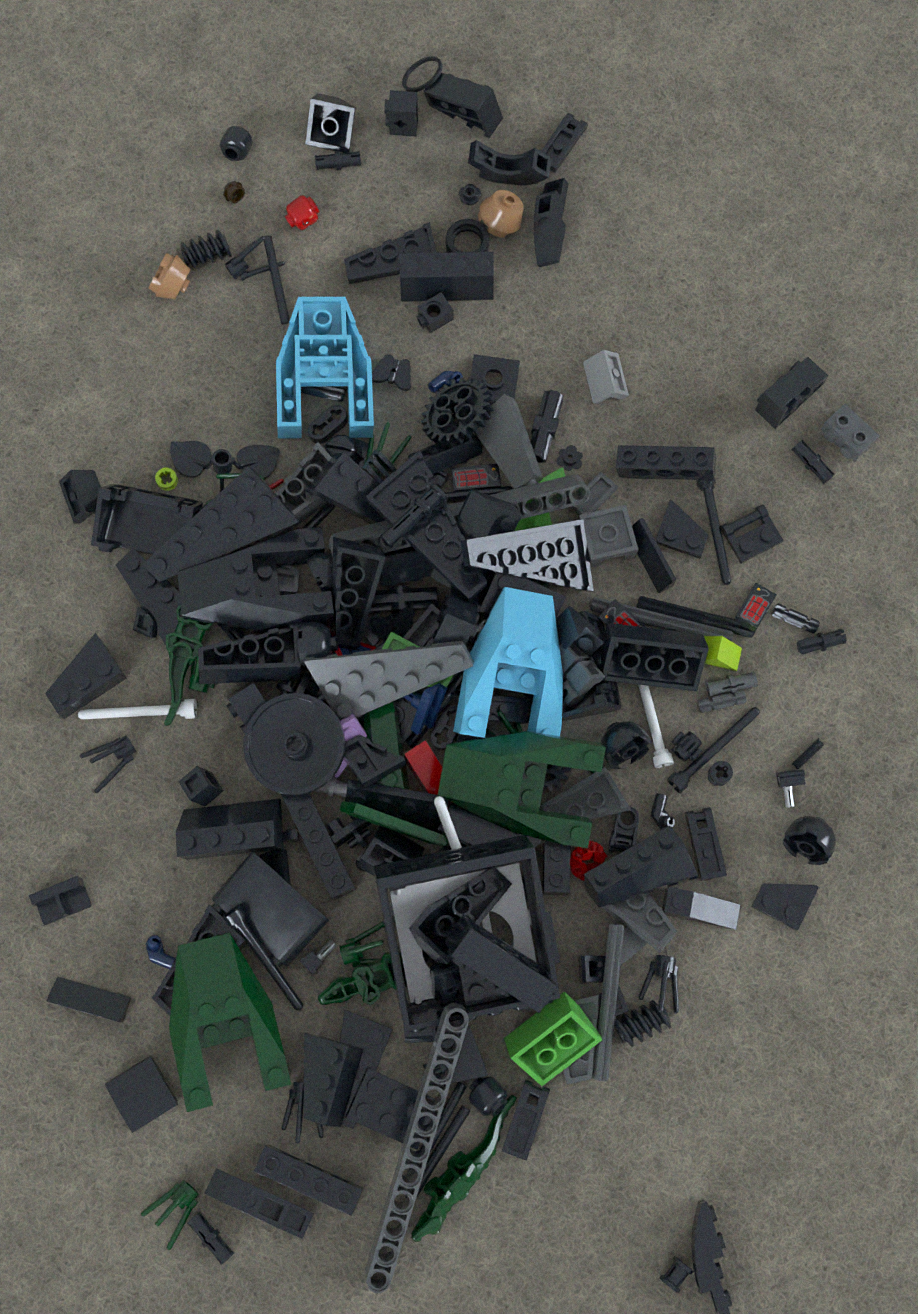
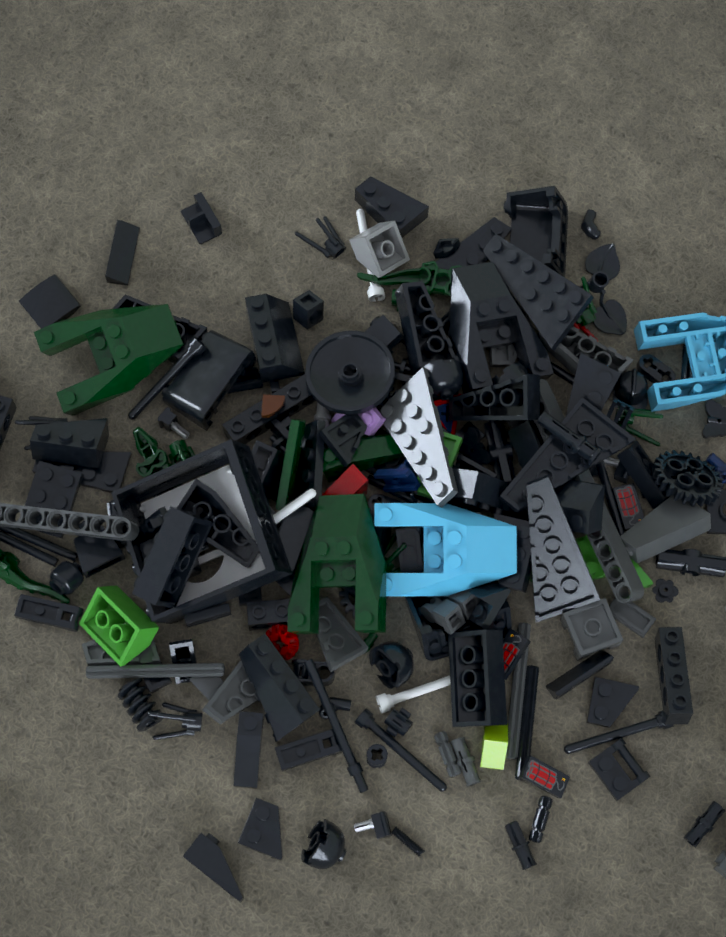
camera: 80 degrees right, 5 degrees down
black panel [59,470,101,524] -> none
dark blue arm [146,935,176,969] -> none
lime bush [155,468,178,491] -> none
none -> black slope [183,833,244,903]
none -> reddish brown tile [261,394,285,418]
none -> black bar [304,659,369,793]
none -> light grey slope [349,220,410,278]
none -> black arm [581,209,601,240]

